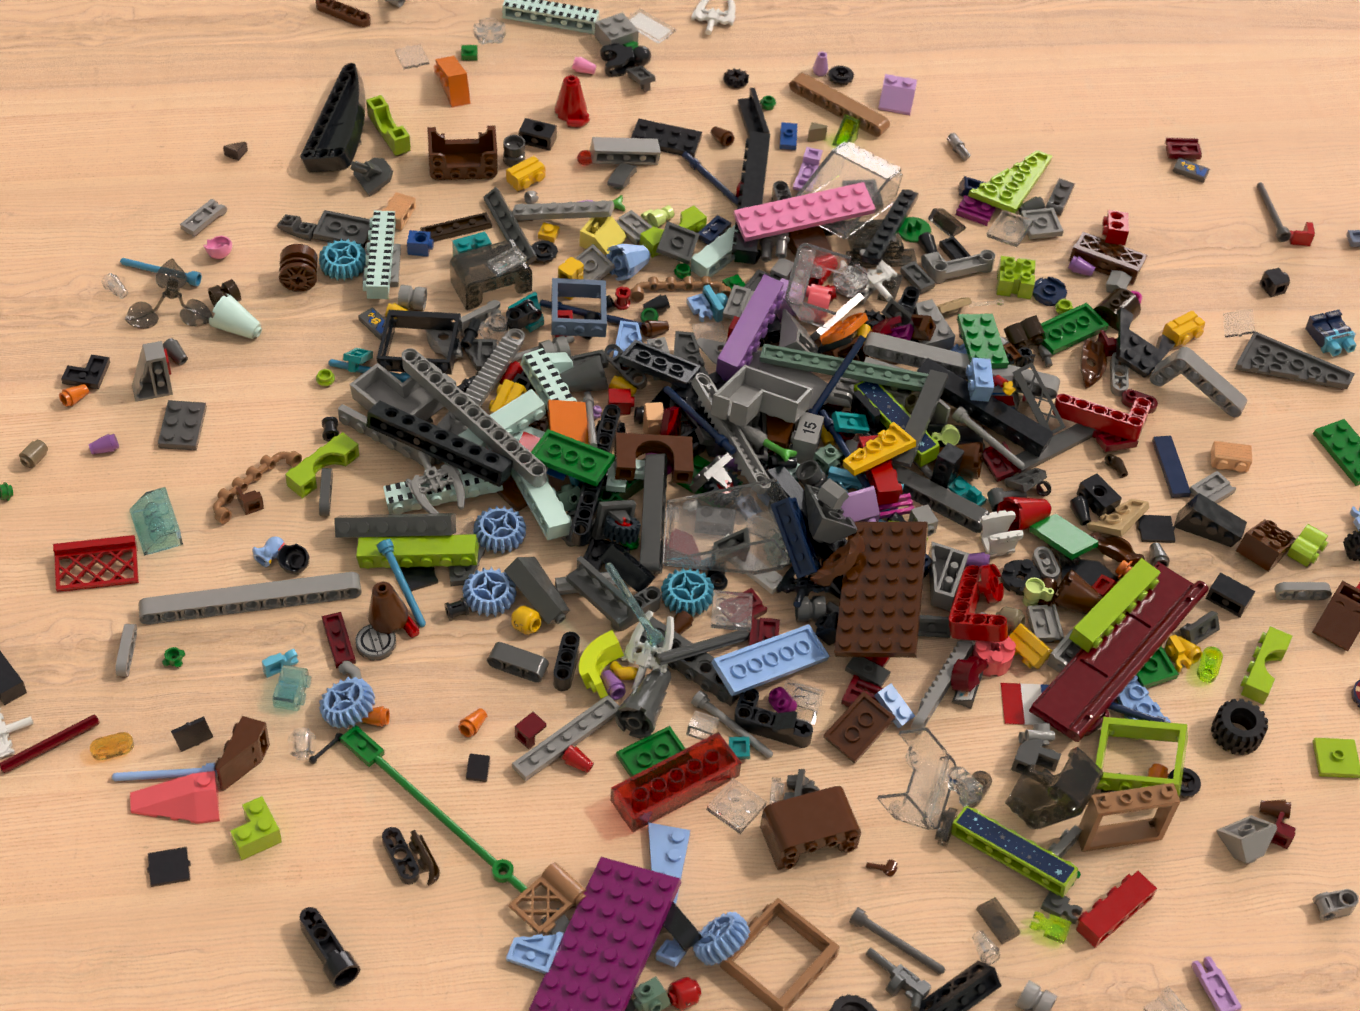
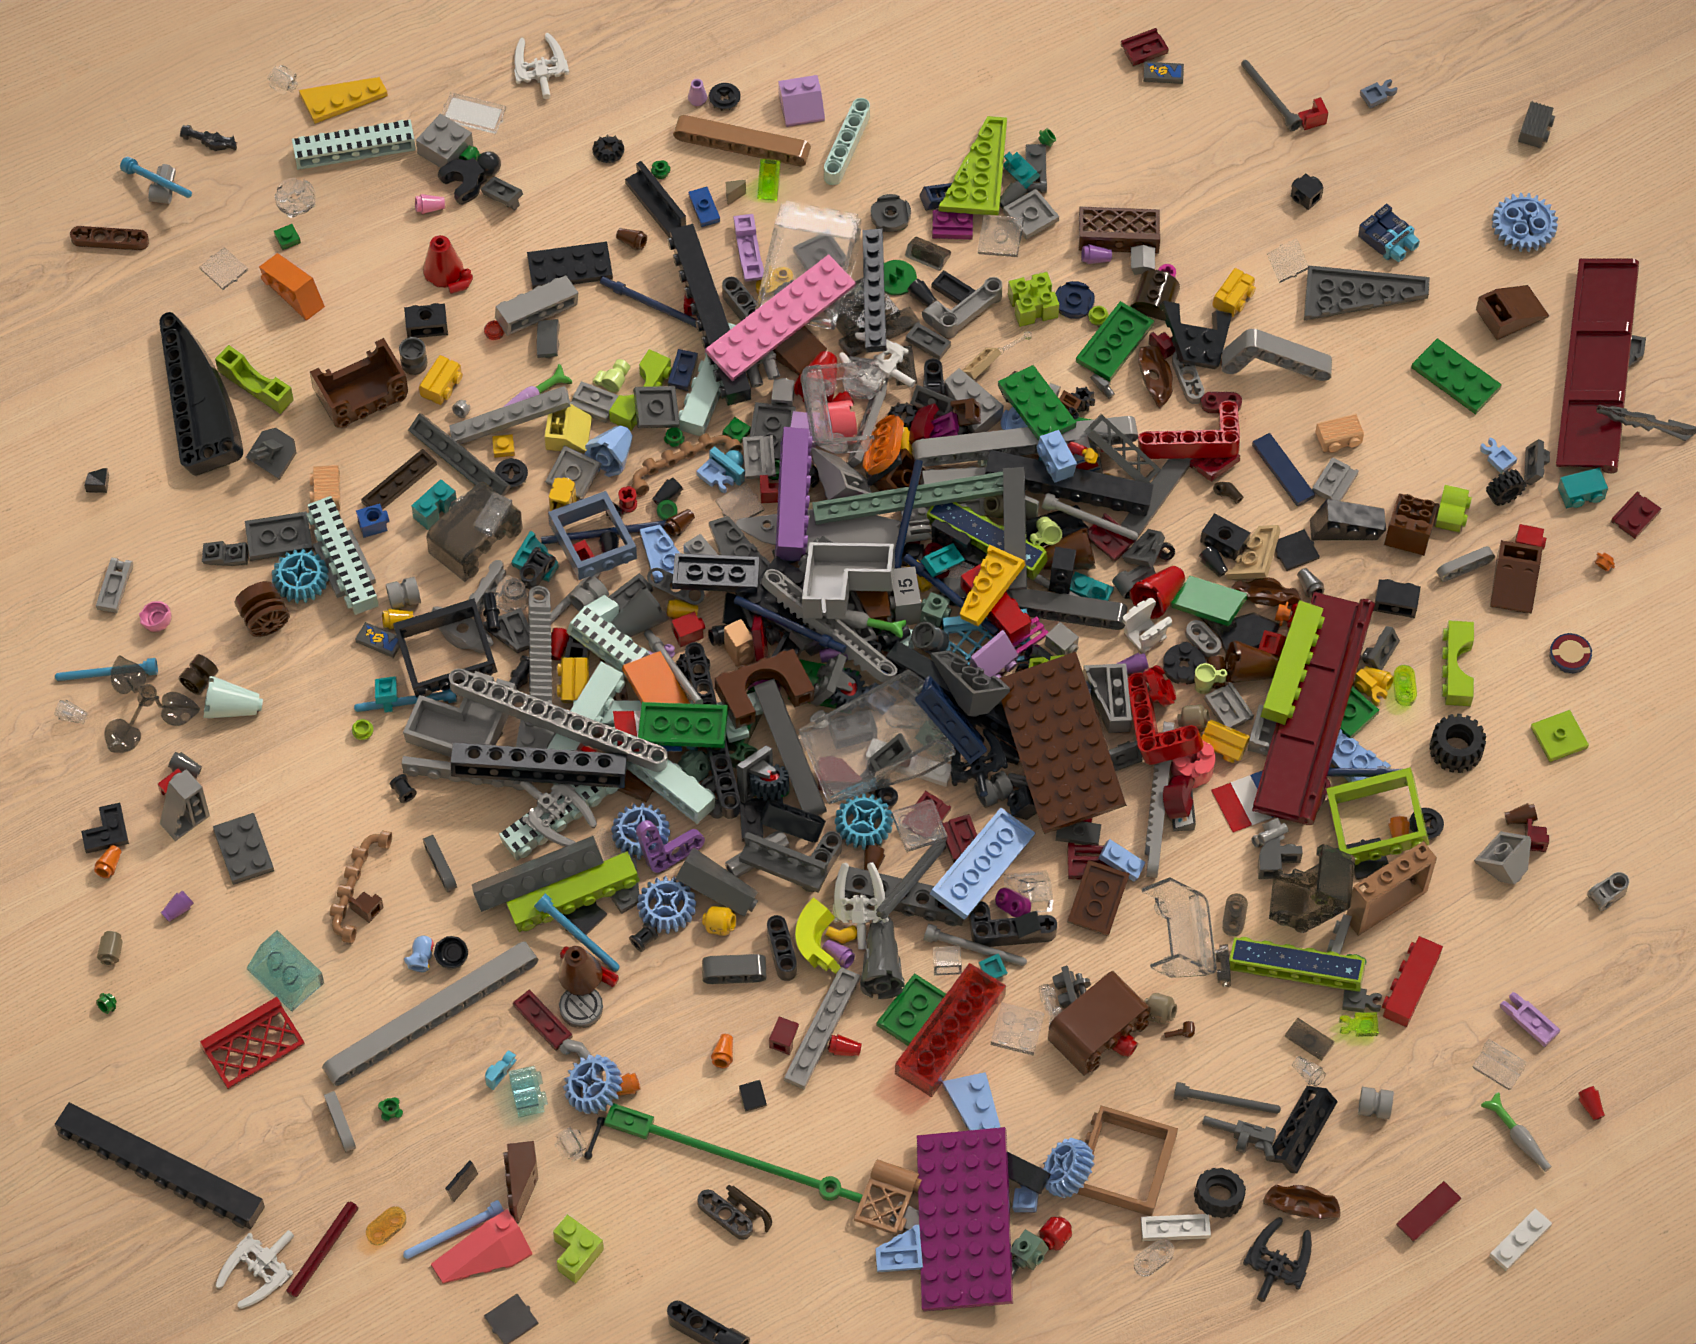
camera: 20 degrees left, 10 degrees up
lime arch [285,432,359,499] -> none
clear light blue piece [605,562,665,647] -> none
reddish brown piece [810,532,865,586] -> none
light grey piece [816,478,849,510] -> none
light grey axle [947,133,970,161] -> none
clear leg [948,766,983,807] -> none
dark brown brick [1003,315,1046,350] -> none
red brick [1102,210,1129,246] -> none
none -> medium lavender beam [636,820,705,873]
none -> light aqua beam [824,98,870,185]
none -> dark grey plate [871,194,911,232]
none -> teal hinge [1003,151,1040,189]
none -> green plate [1038,128,1056,147]
none -> red brick [1112,1034,1138,1058]
none -> dark tan head [1144,993,1177,1024]

